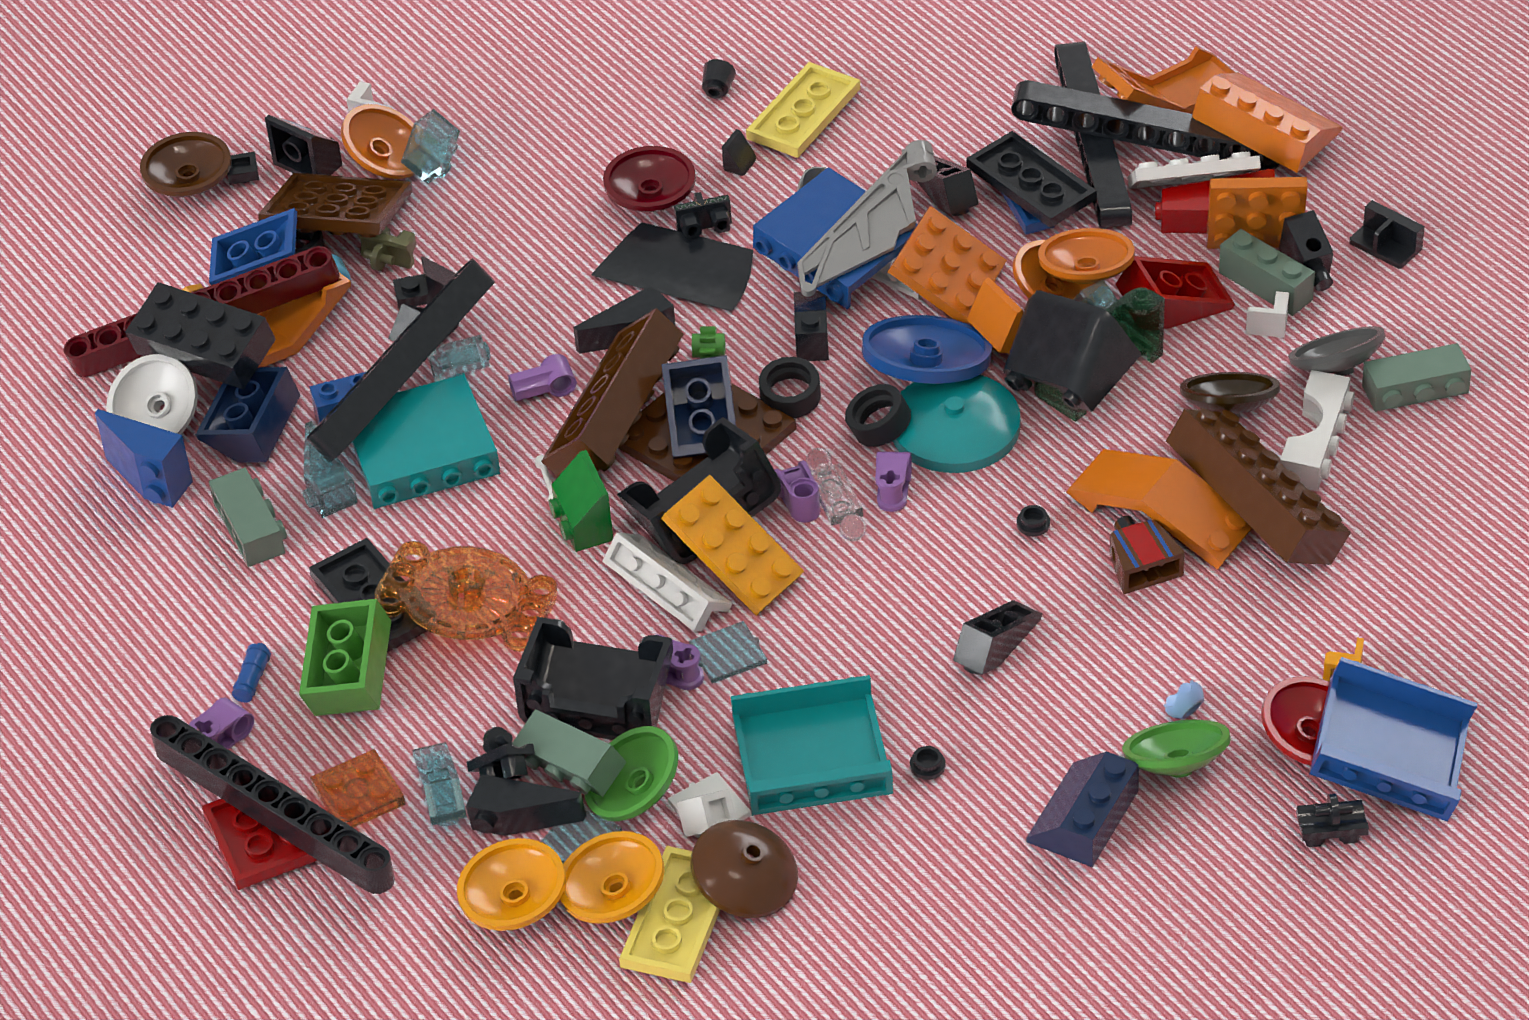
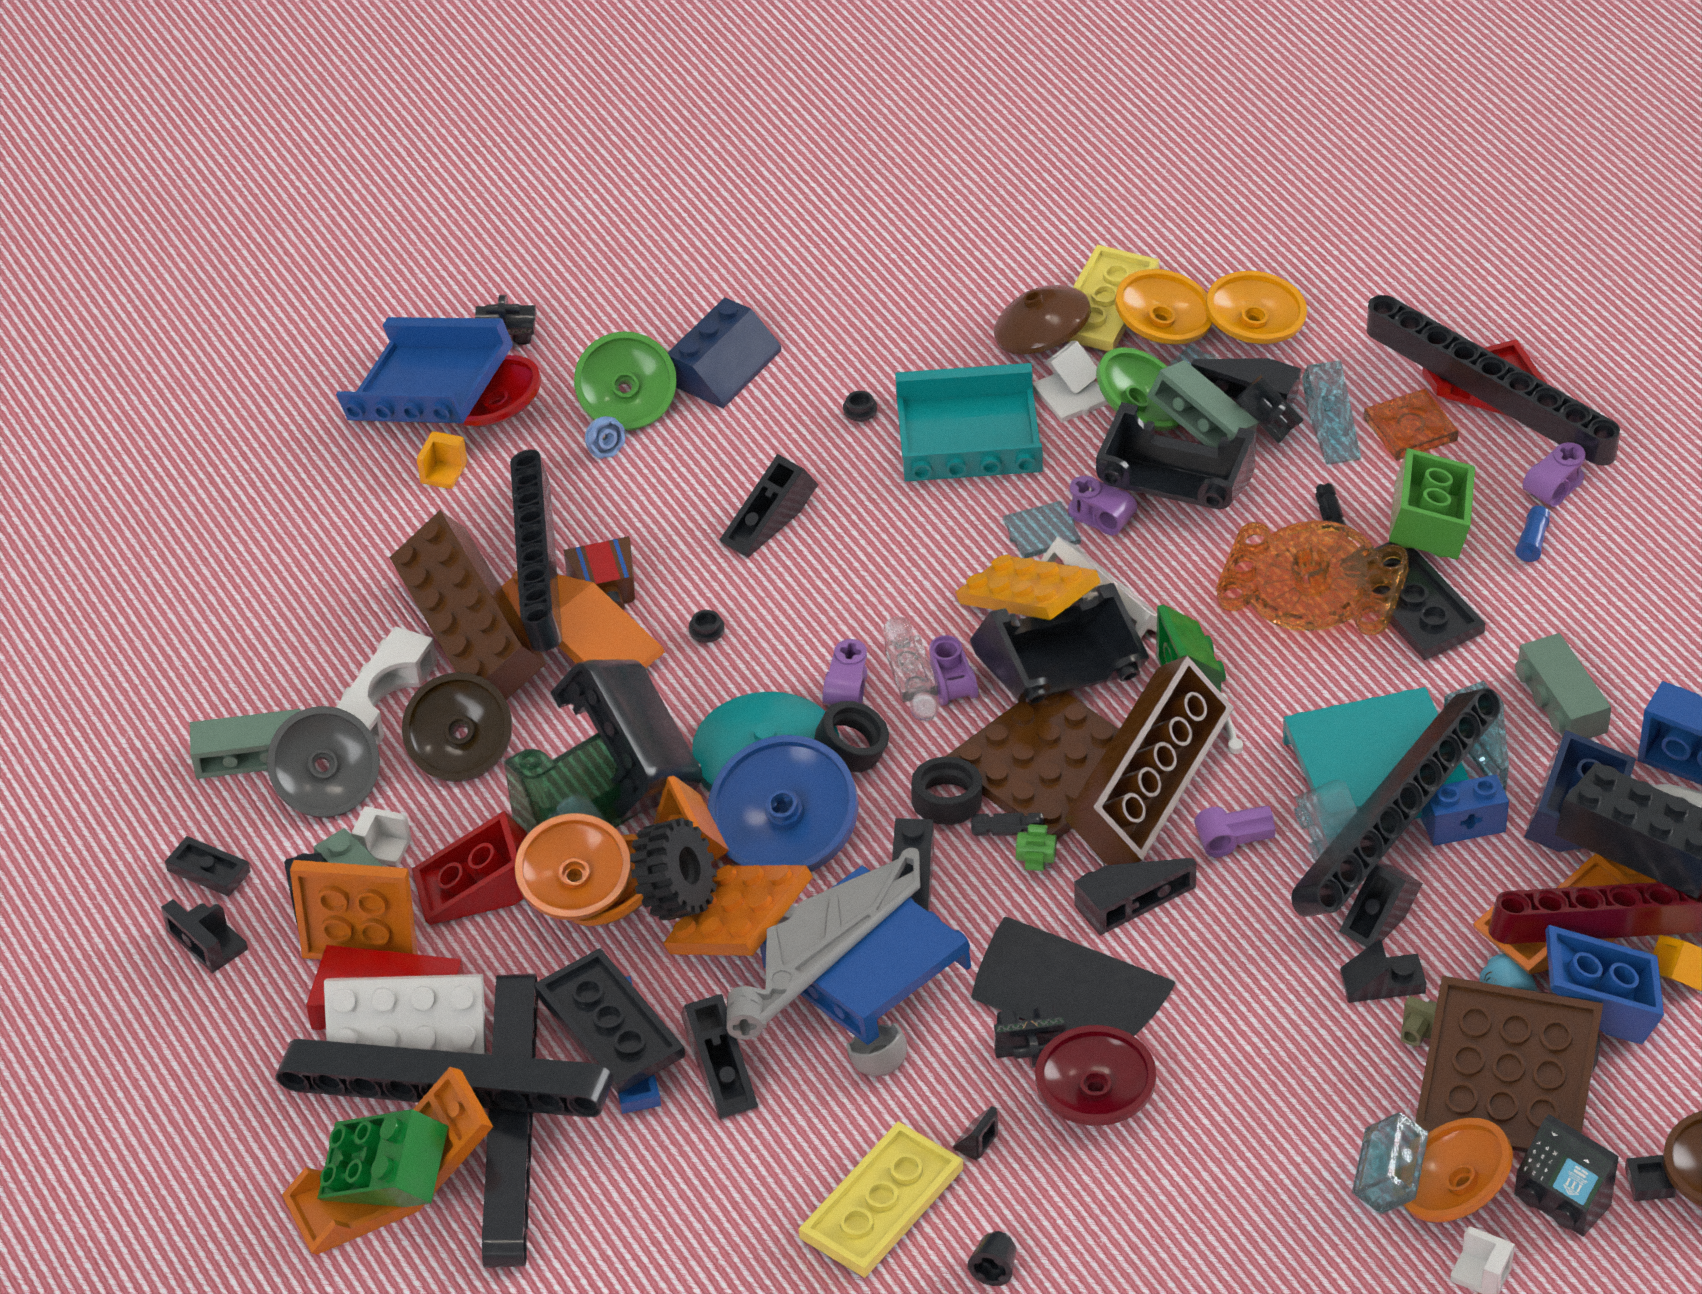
camera: 175 degrees left, 0 degrees up
dark blue slope [662,355,736,459] -> none
orange slope [1192,72,1343,173] -> none
none -> black plate [165,836,251,897]
none -> green slope [317,1109,448,1207]
none -> black beam [510,449,562,652]
none -> black tyre [630,818,717,921]
none -> black axle [971,813,1045,836]
none -> black axle [1315,483,1347,541]

